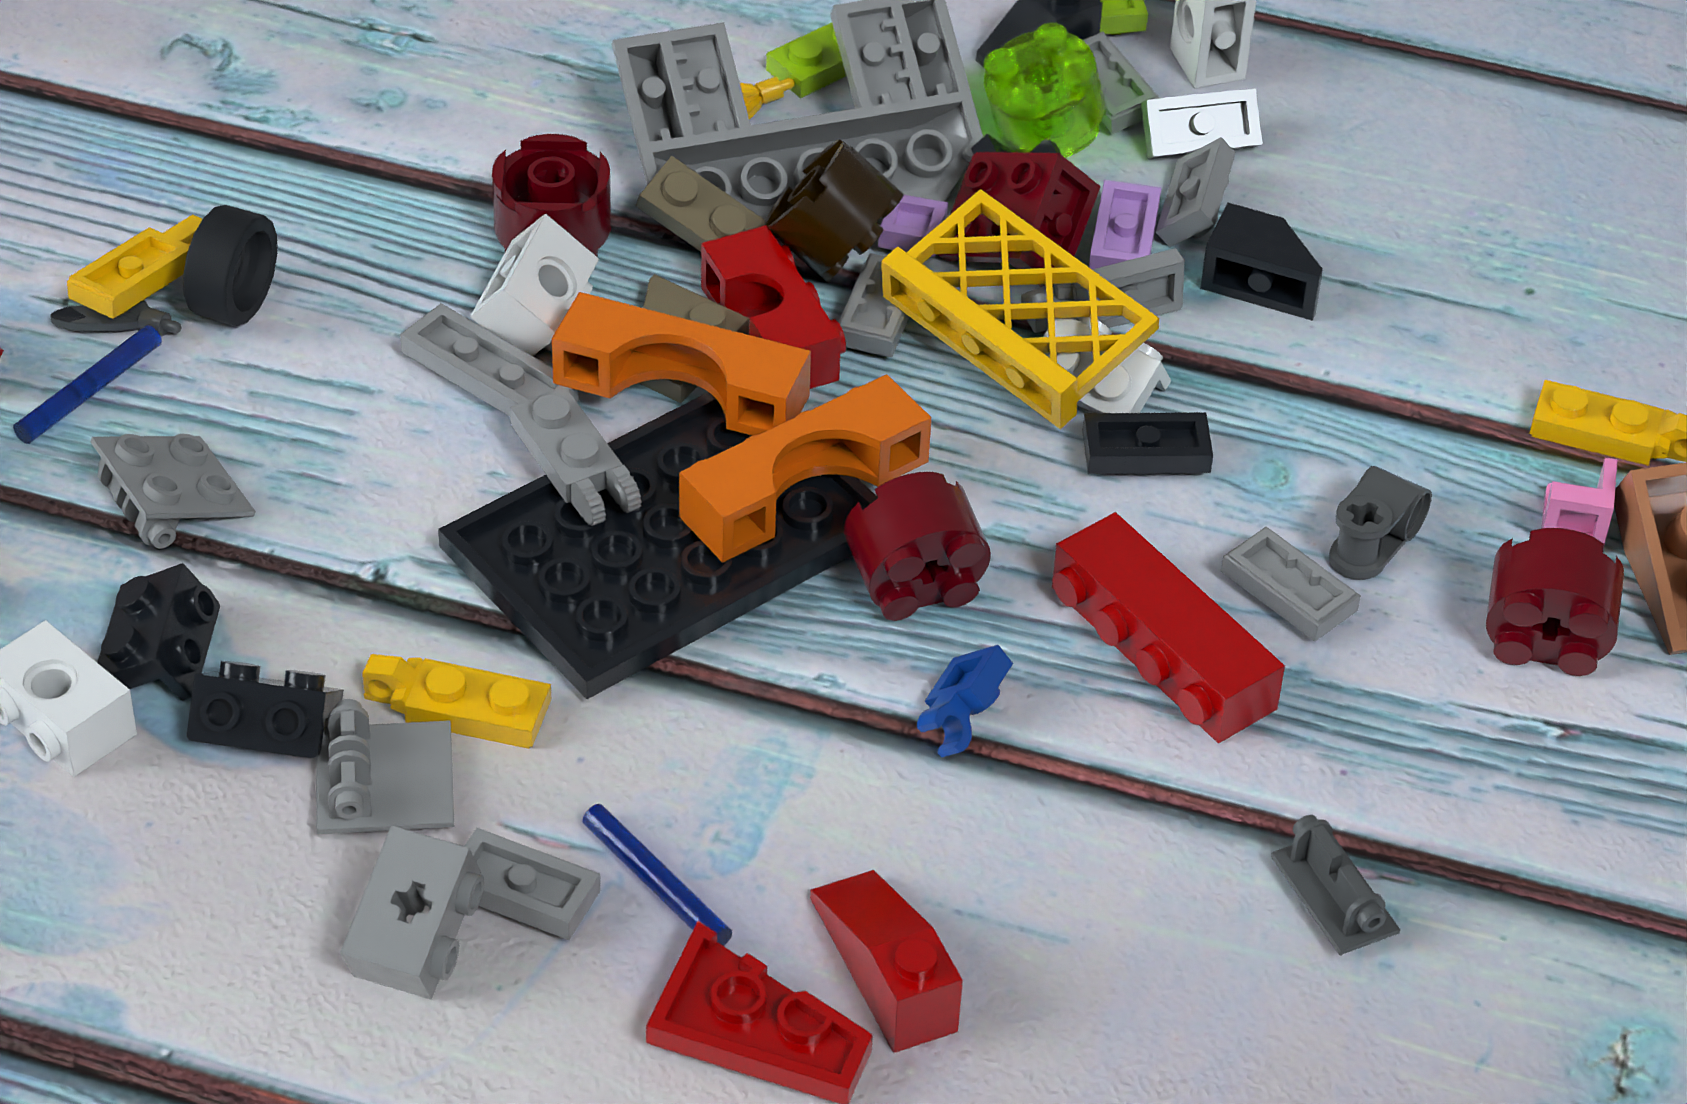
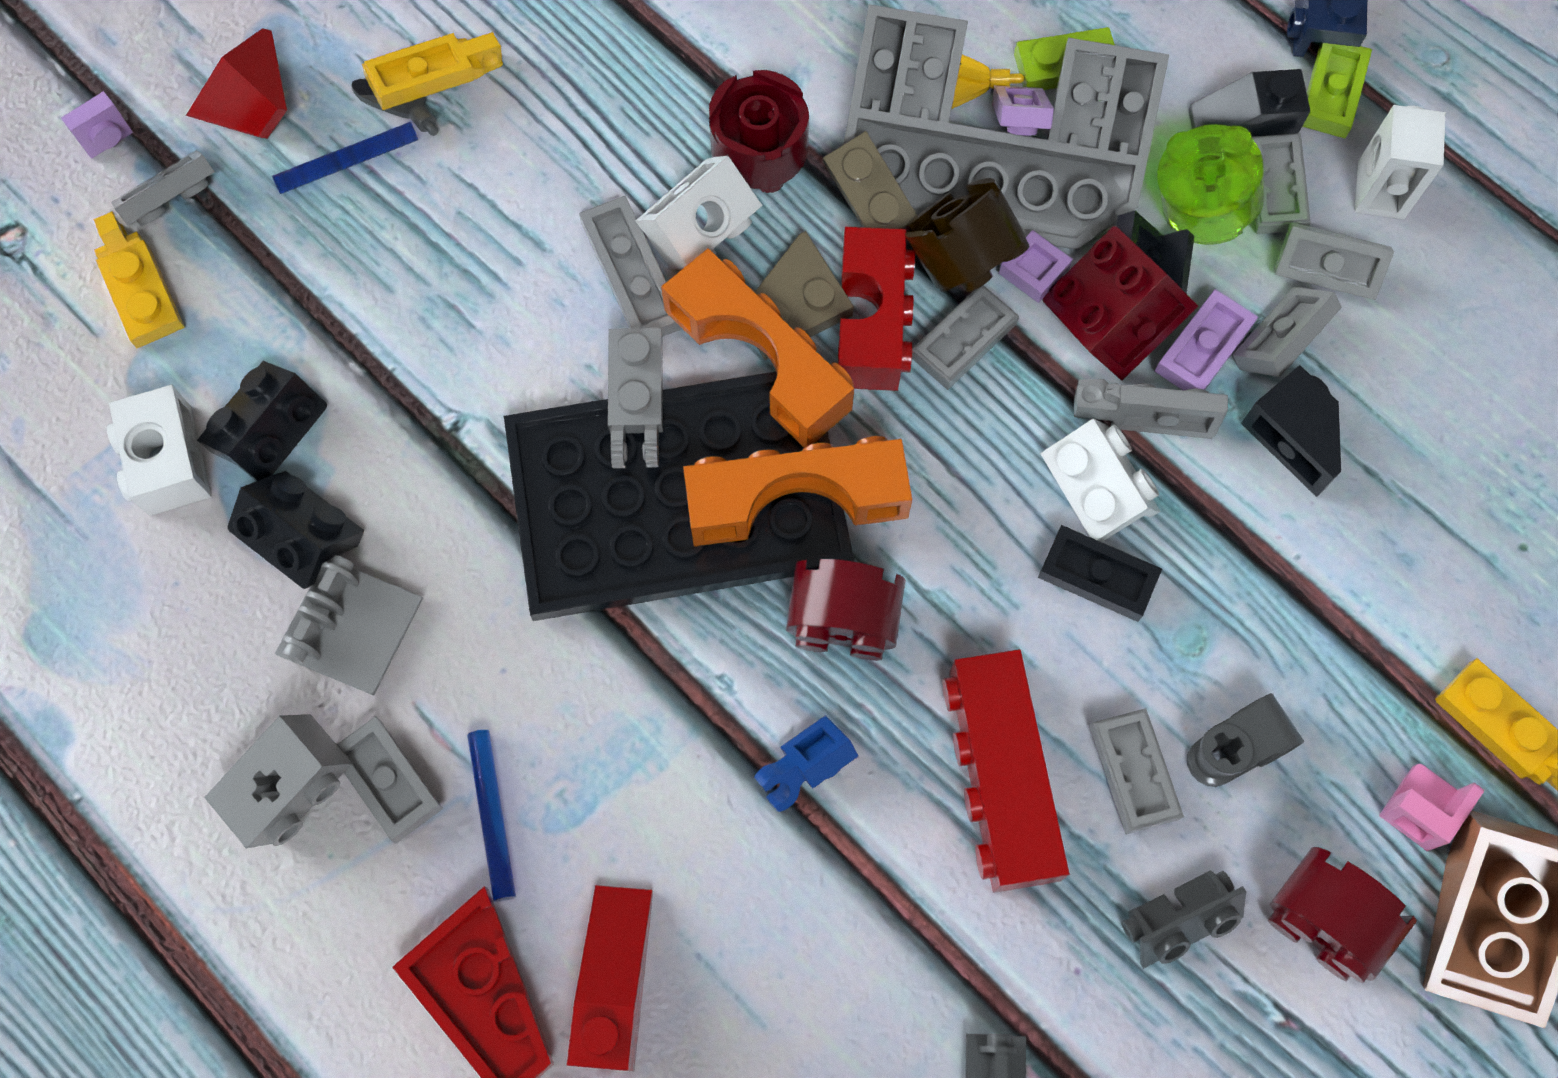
camera: 30 degrees right, 25 degrees up
light grey hinge [90,434,256,549] -> none
black tyre [183,205,278,326] -> none
yellow hinge [362,654,552,749] -> none
yellow fence [881,189,1159,429] -> none
none -> lavender plate [992,85,1054,136]
none -> dark grey hinge [1121,870,1246,969]

